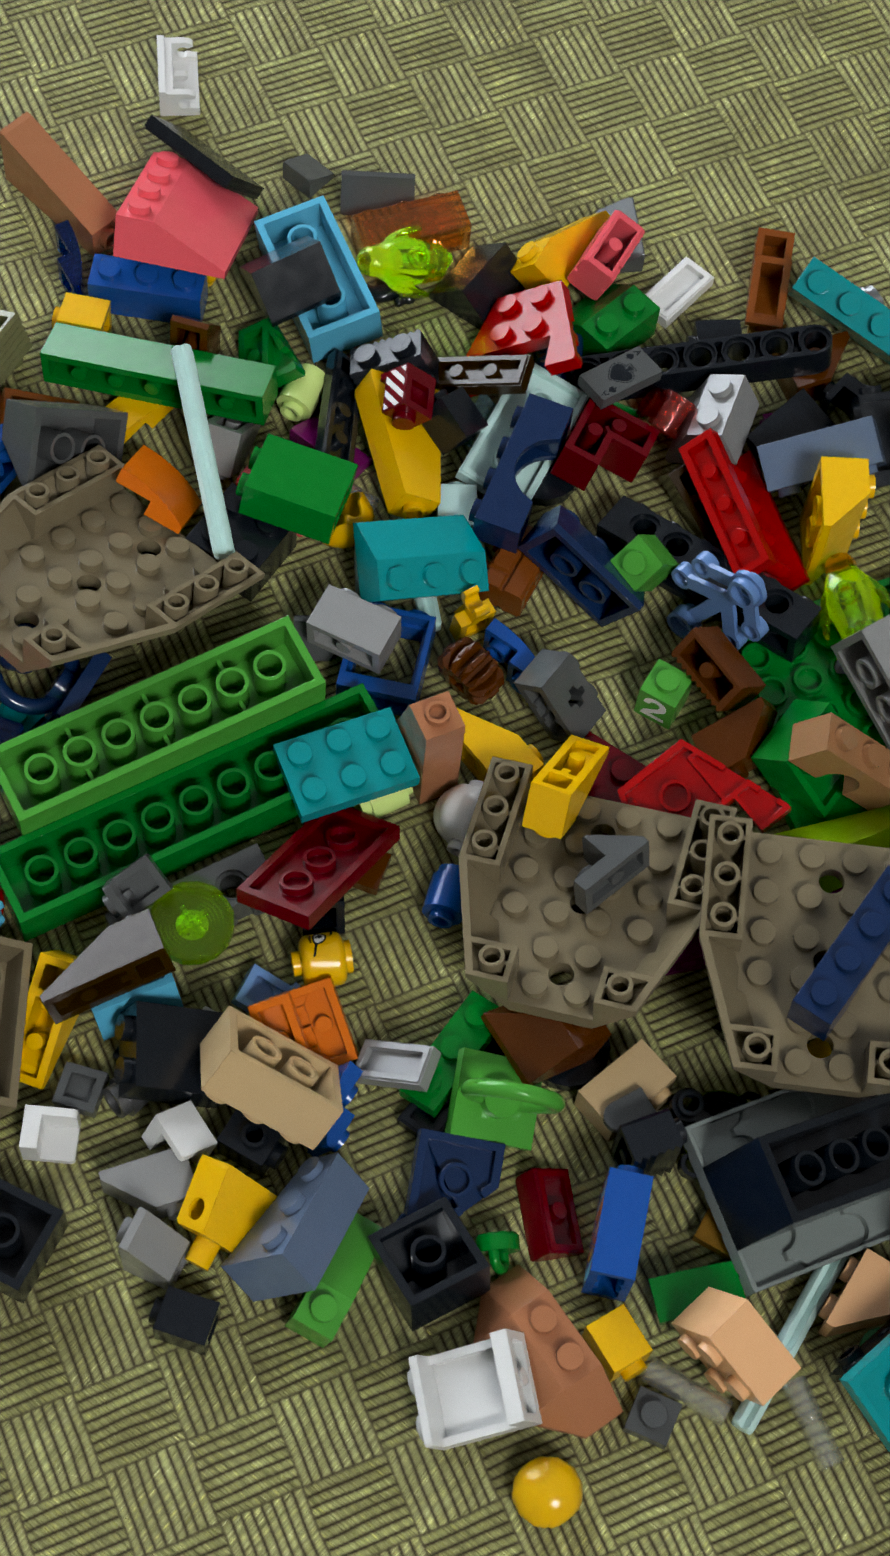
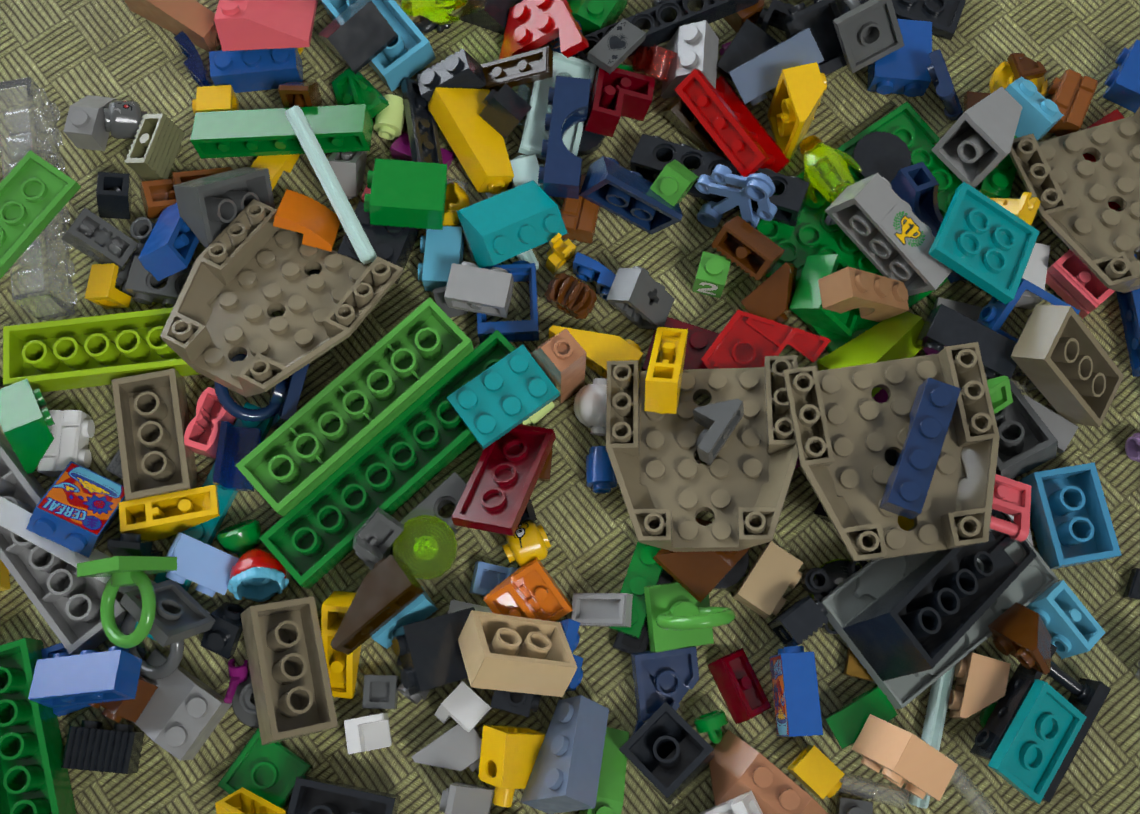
camera: 10 degrees left, 10 degrees up
dark red brick [380,362,436,430] -> none
dark grey piece [603,1087,656,1133] -> none
none -> medium azure brick [418,226,465,291]

